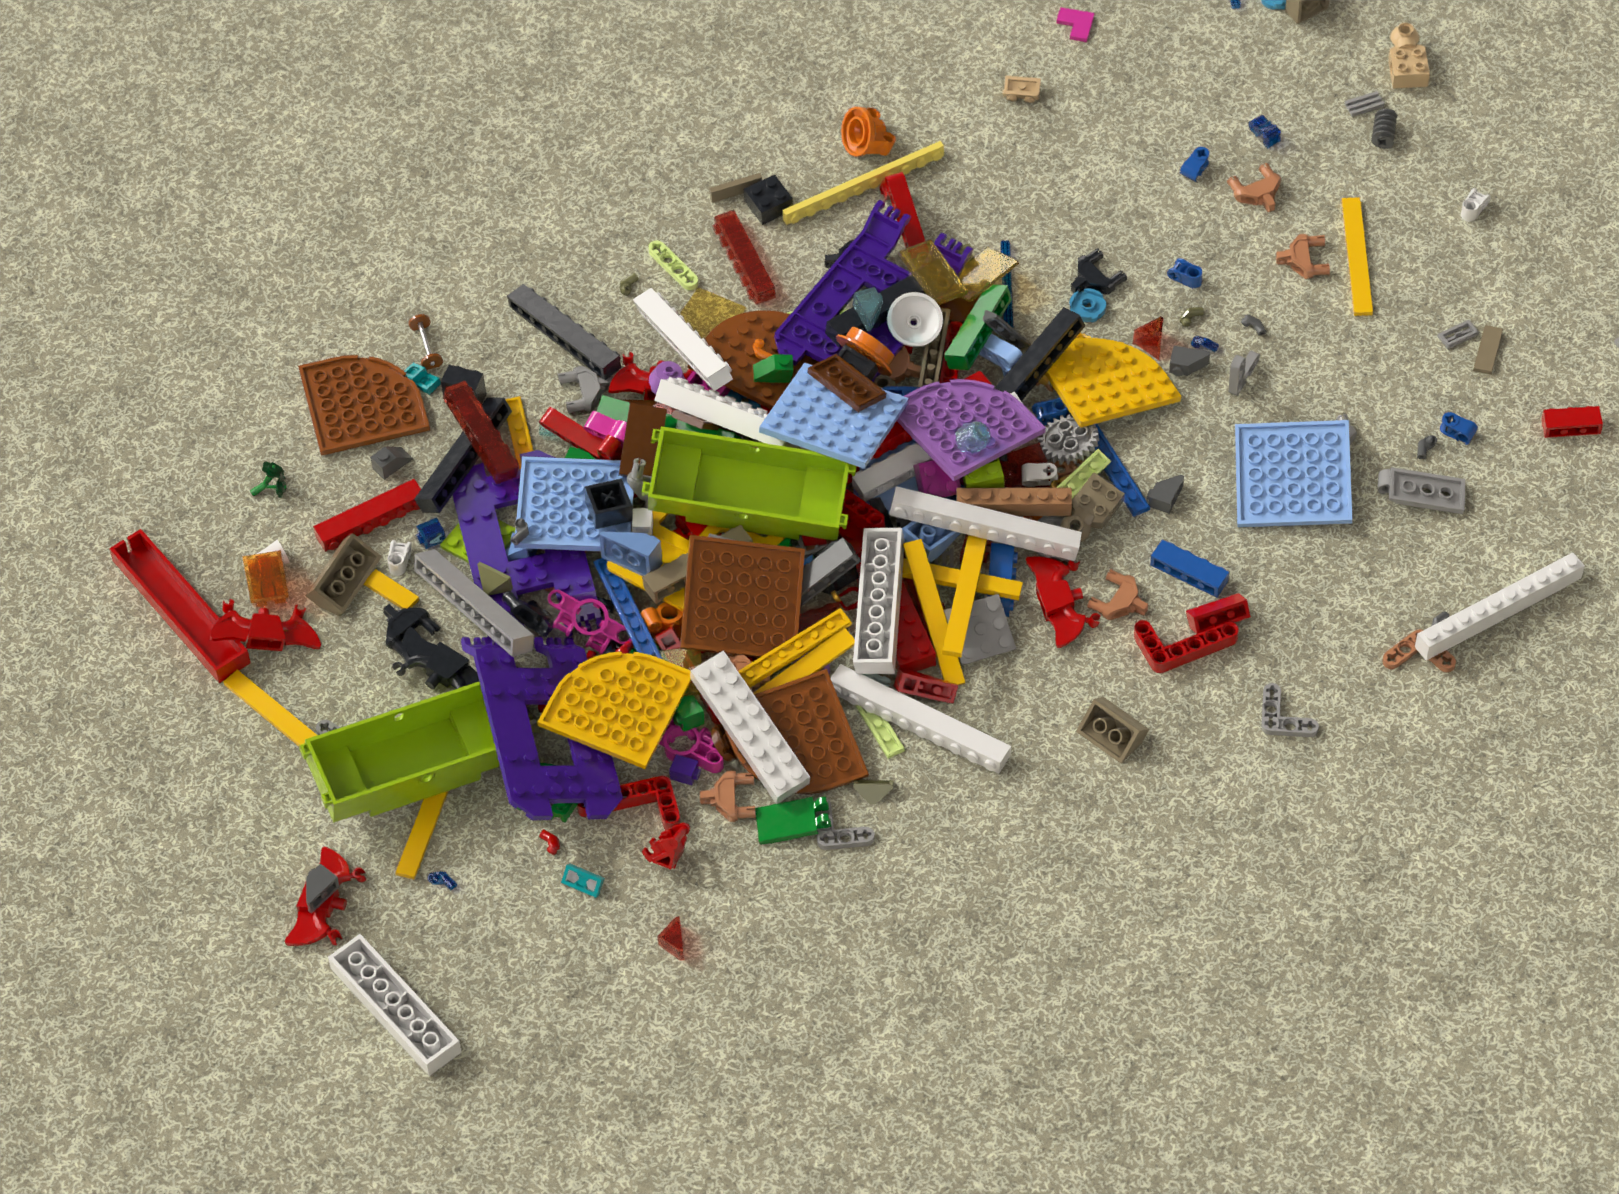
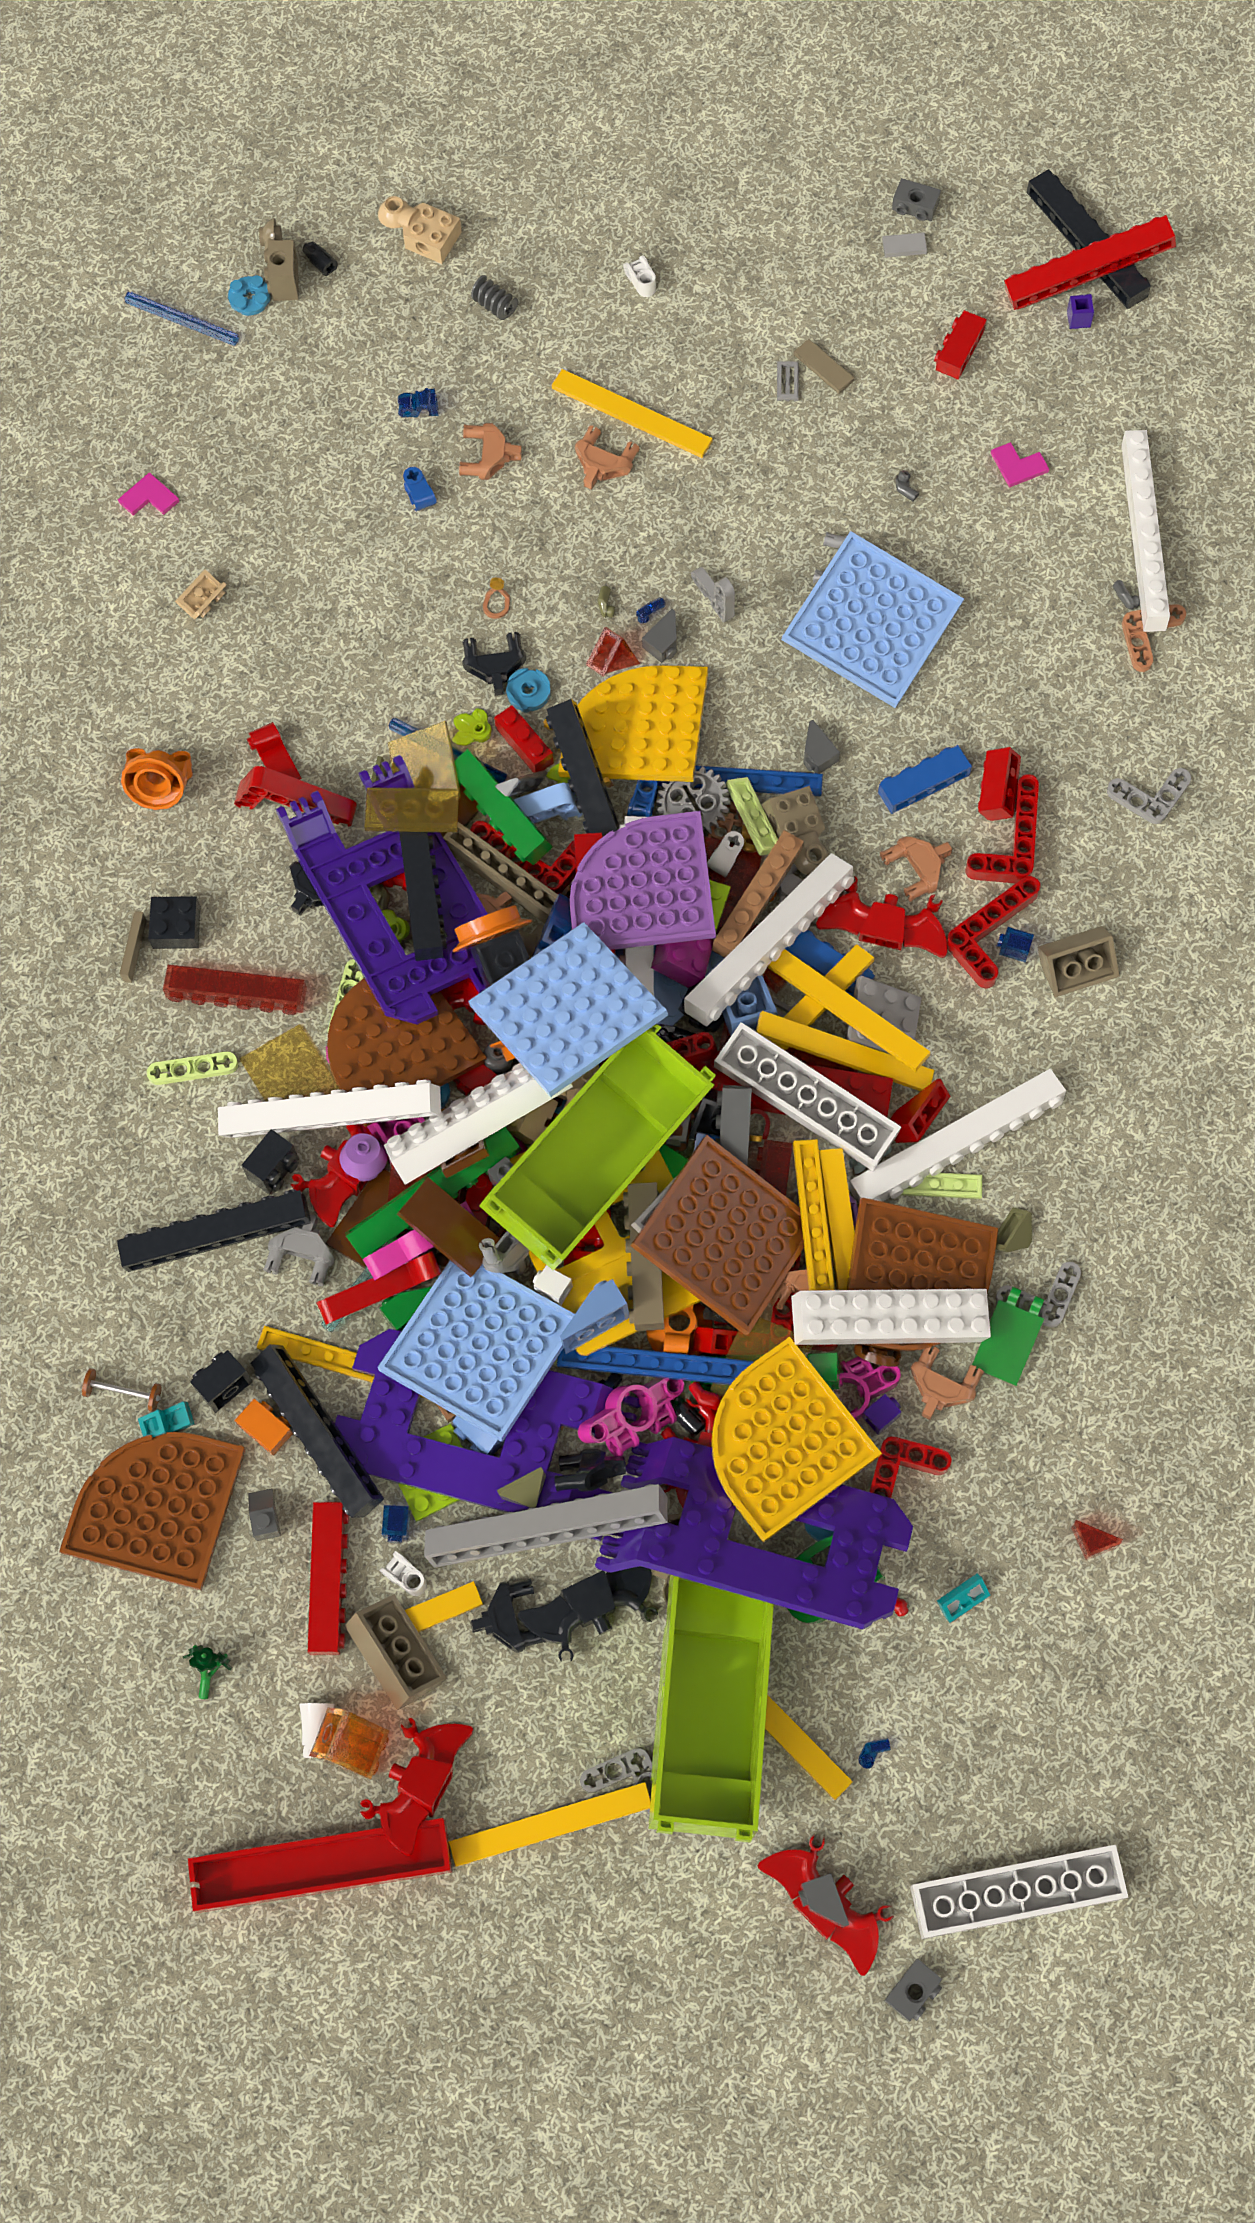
camera: 60 degrees left, 15 degrees up
clear red brick [443,381,519,484] -> none
dark grey arm [511,518,529,545] -> none
black brick [585,478,632,529] -> none
olive arm [619,273,639,295] -> none
red piece [642,823,690,870] -> none
orange arm [753,339,773,360] -> none
green slope [753,354,794,383] -> none
light yellow plate [782,141,944,225] -> none
reddish brown tile [807,354,887,412] -> none
clear light blue slope [853,287,883,331] -> none
white dish [887,292,943,347] -> none
clear light blue hair [955,421,991,453] -> none
blue piece [1167,258,1202,288] -> none
dark grey arm [1241,314,1266,336] -> none
light grey tile [1345,91,1385,117] -> none
light grey hinge [1378,467,1465,514] -> none
blue piece [1440,412,1478,445] -> none
none -> orange brick [234,1399,293,1456]
none -> black brick [241,1129,299,1195]
none -> red door [246,722,302,780]
none -> black hinge [302,241,338,276]
none -> lime plate [452,708,492,746]
none -> nougat piece [483,577,510,619]
none -> red brick [494,705,554,773]
none -> dark grey brick [884,1958,942,2022]
none -> red beam [947,876,1040,989]
none -> dark pink tile [991,442,1049,488]
none -> clear blue brick [997,927,1034,963]

